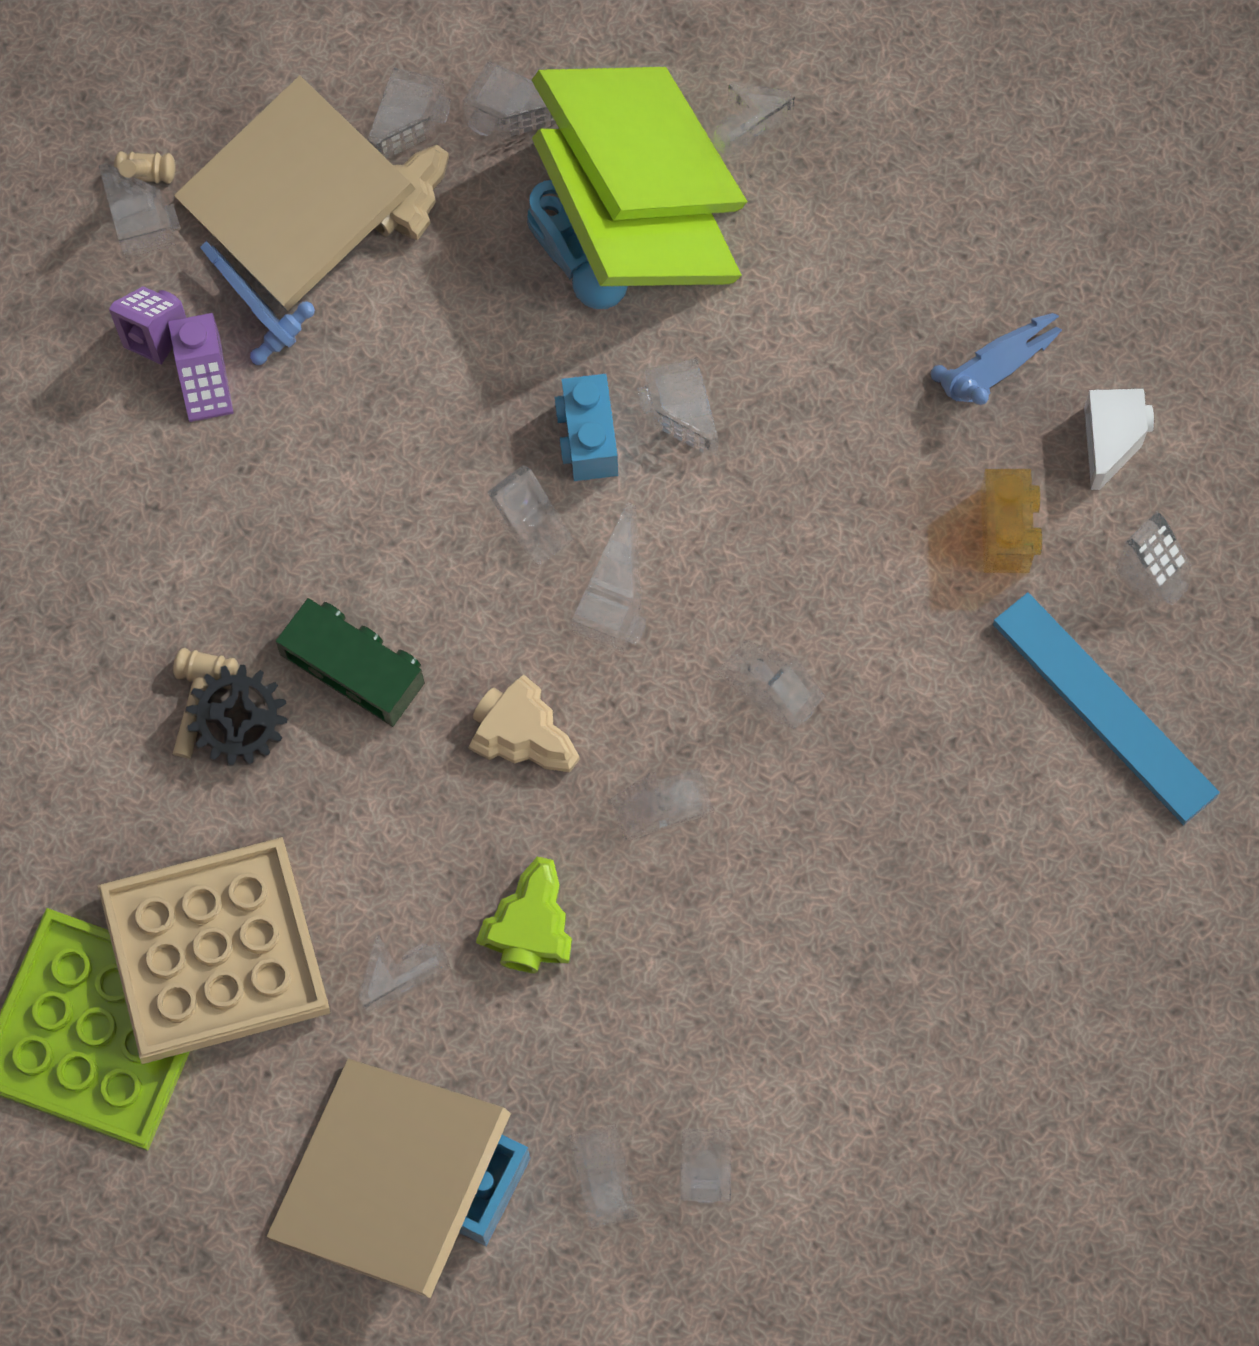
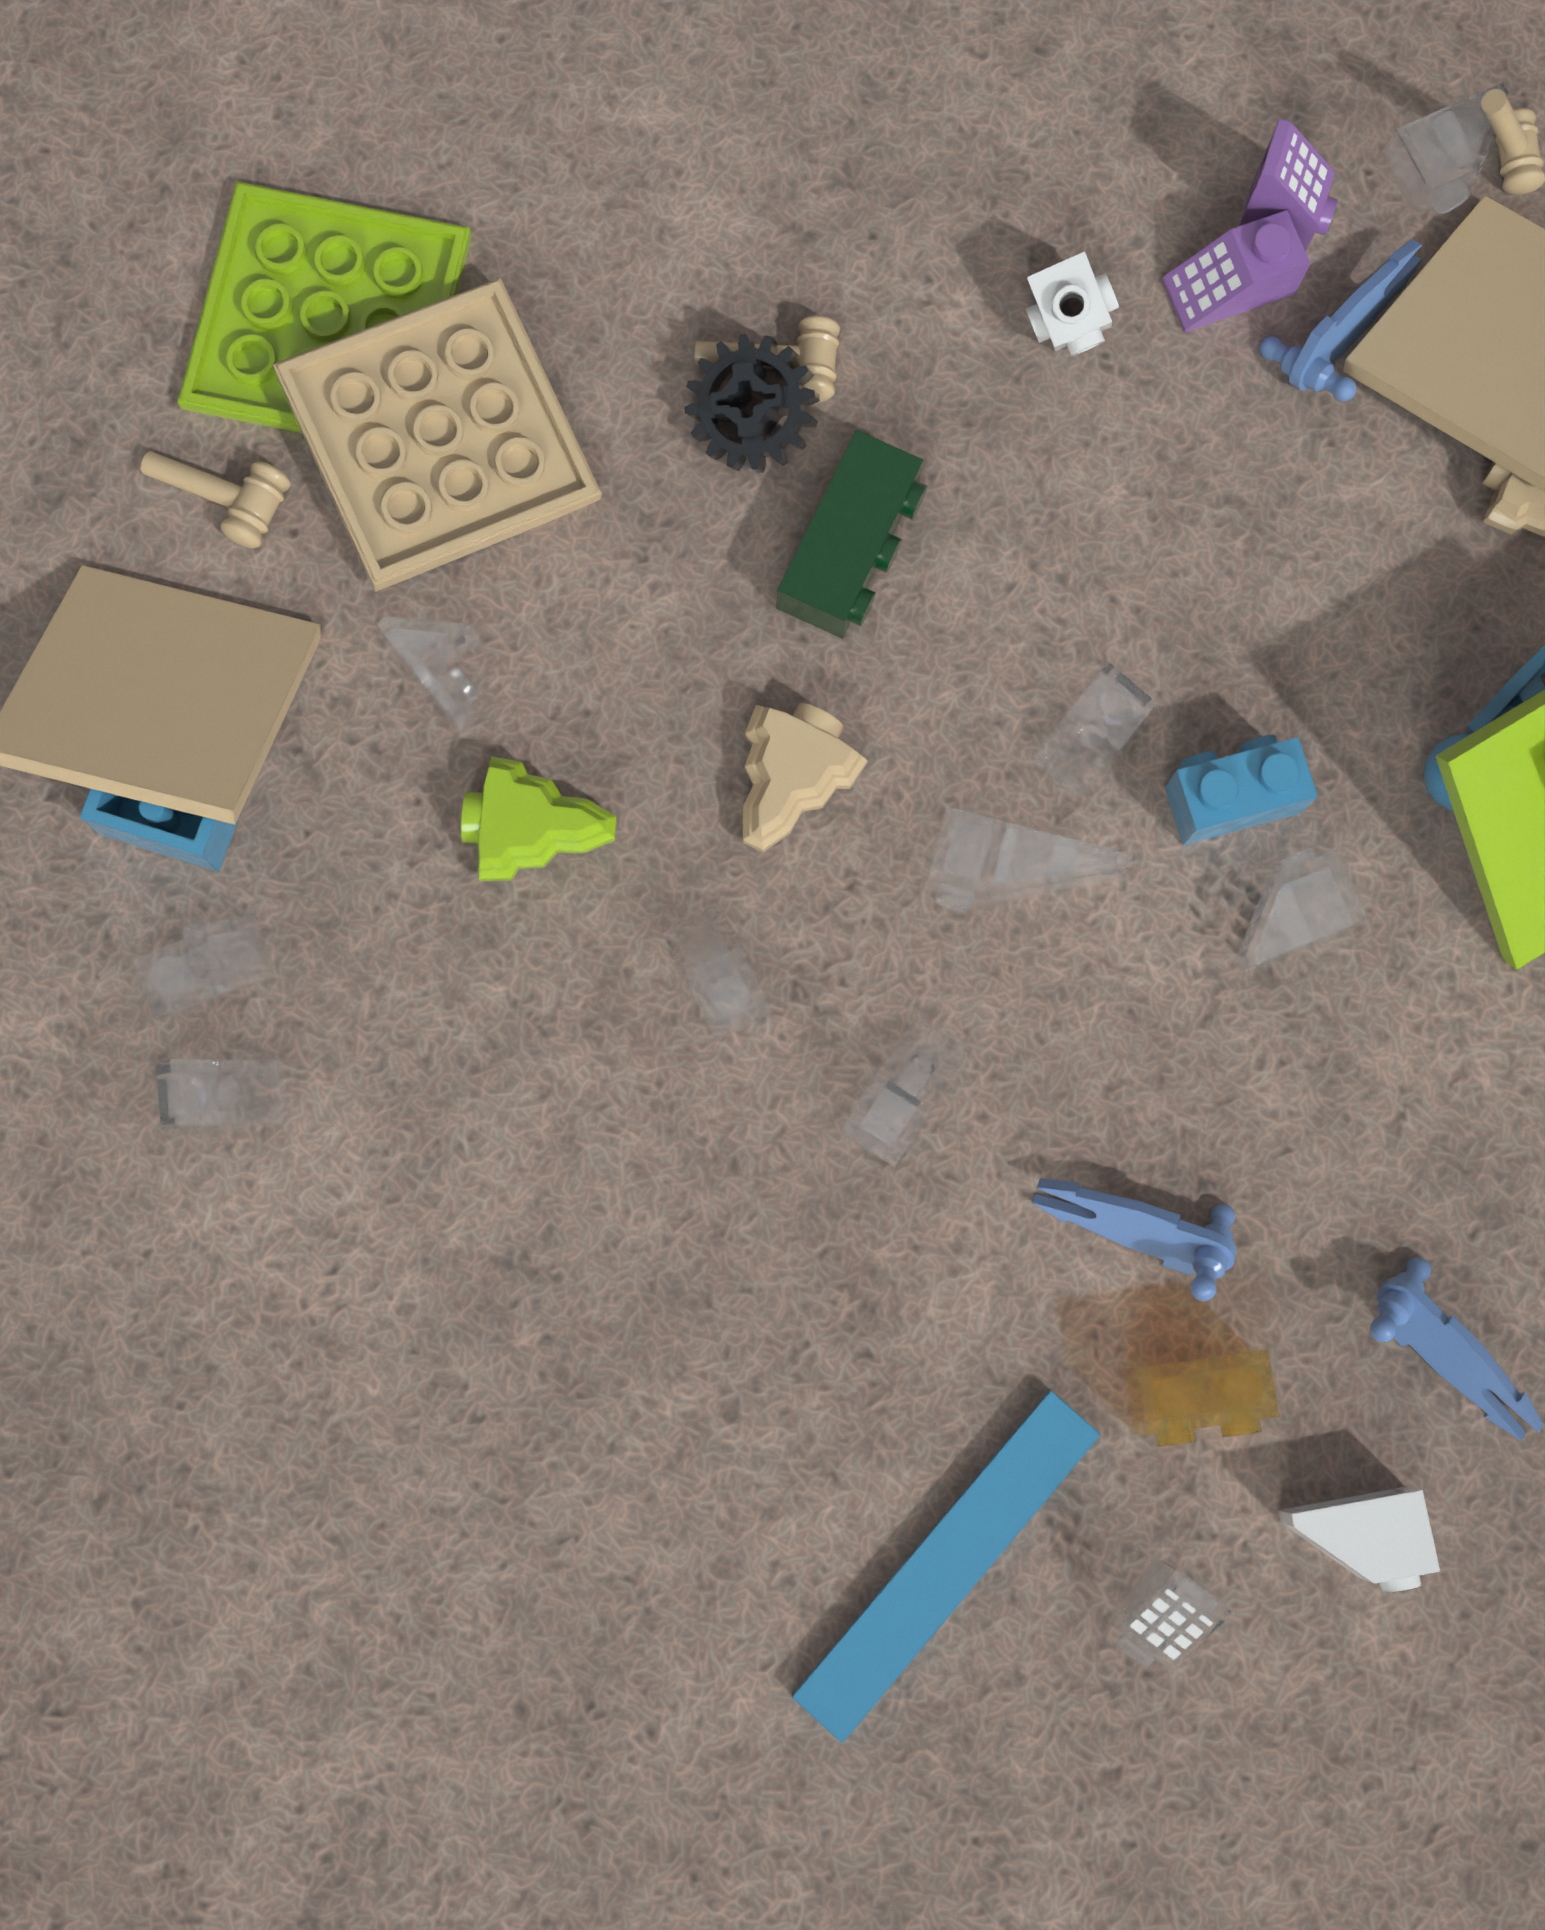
camera: 75 degrees right, 10 degrees up
none -> tan piece [140,451,291,548]
none -> white brick [1026,251,1119,356]
none -> medium blue piece [1032,1178,1237,1301]

